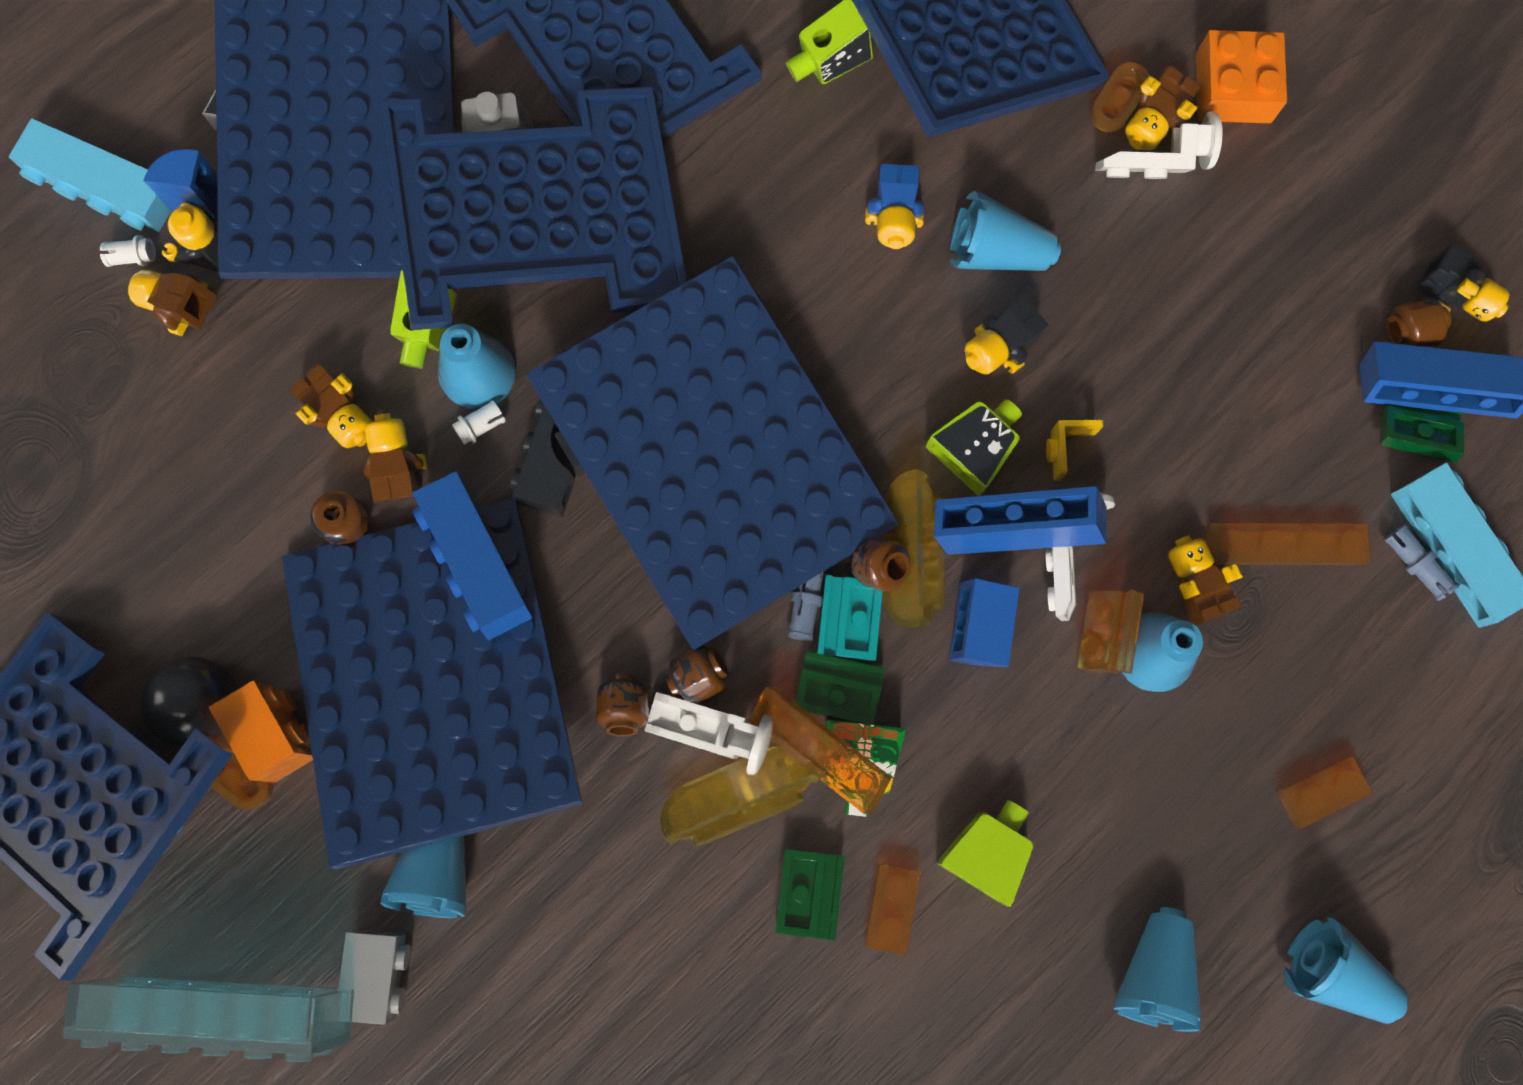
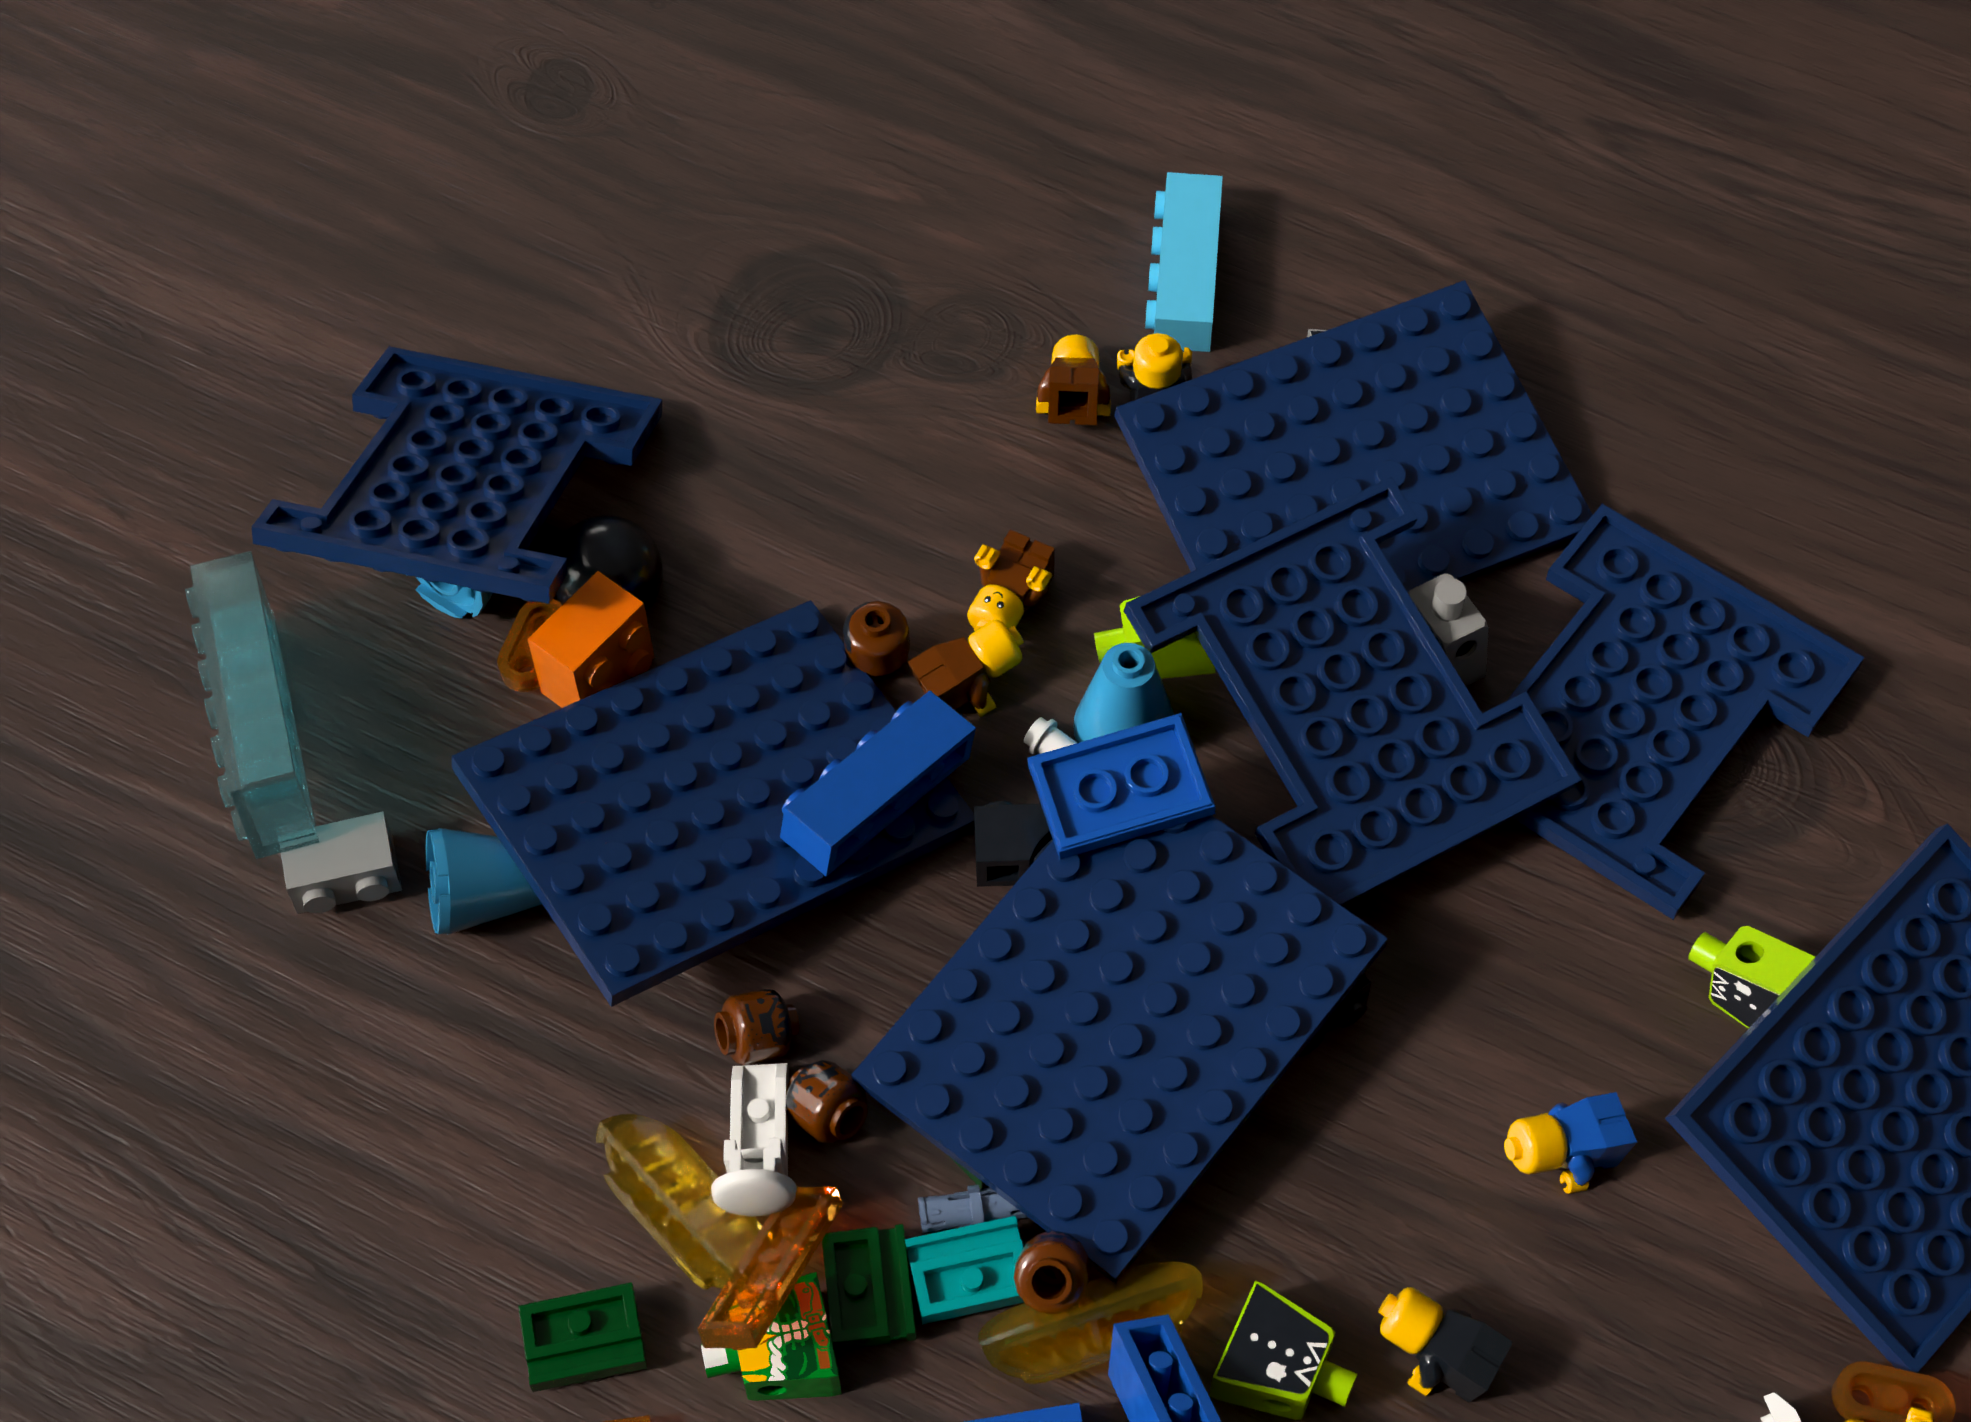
camera: 75 degrees right, 20 degrees down
white pin [100,235,156,267] -> none
blue brick [143,149,218,219] -> none
dark azure cone [950,191,1061,271] -> none
none -> blue tile [1027,713,1215,859]

